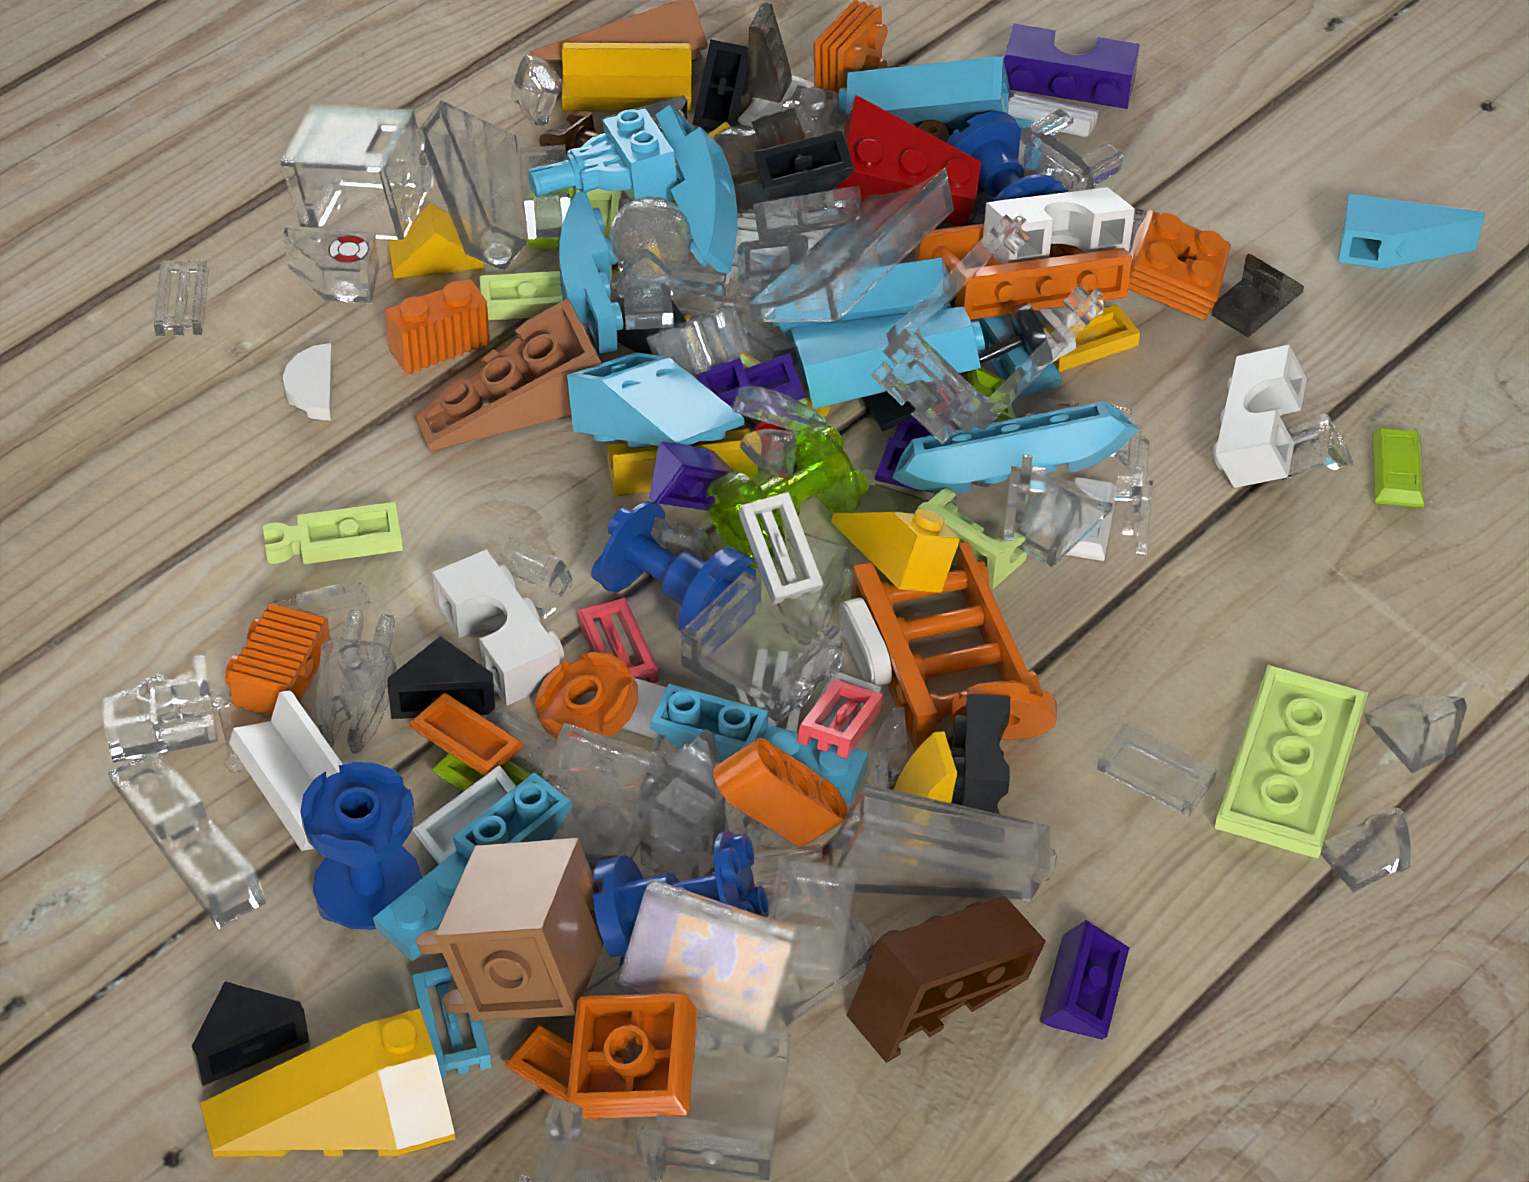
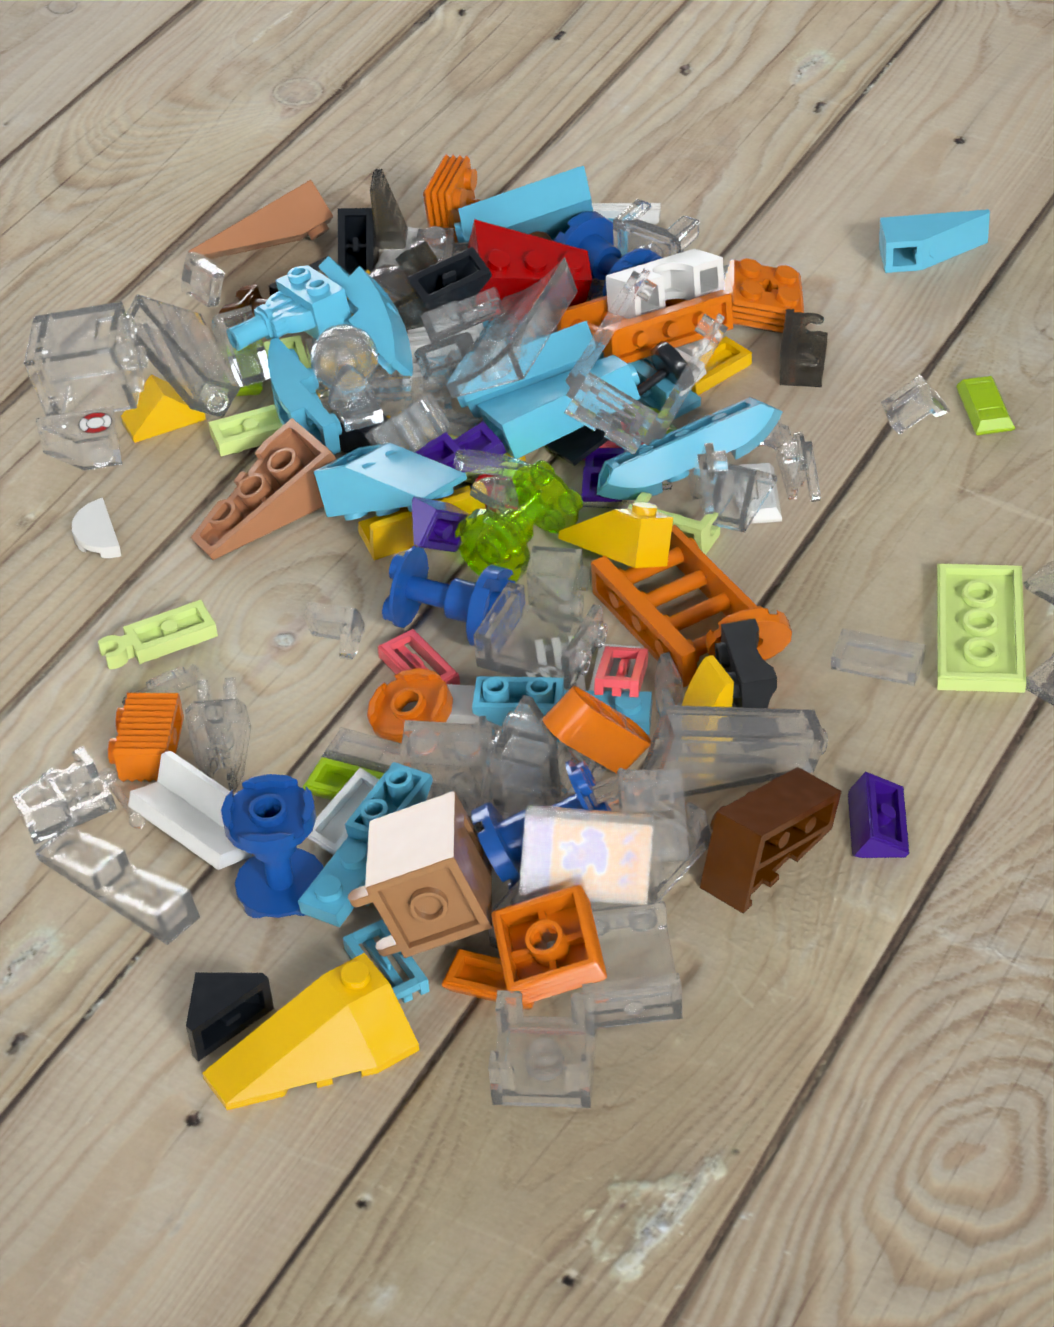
camera: 10 degrees left, 5 degrees down
orange brick [384,279,490,375] -> none
black slope [388,636,496,719] -> none
orange tile [409,692,524,776] -> none
white arch [432,549,564,706] -> none
yellow panel [562,43,692,111] -> none
clear tile [651,517,719,561] -> none
white tile [738,492,824,605] -> none
white tile [839,597,892,686] -> none
dark purple arch [1004,24,1140,109] -> none
clear smoke slope [1211,253,1304,337] -> none
white arch [1213,345,1307,488] -> none
none -> clear smoke hinge [780,309,828,387]

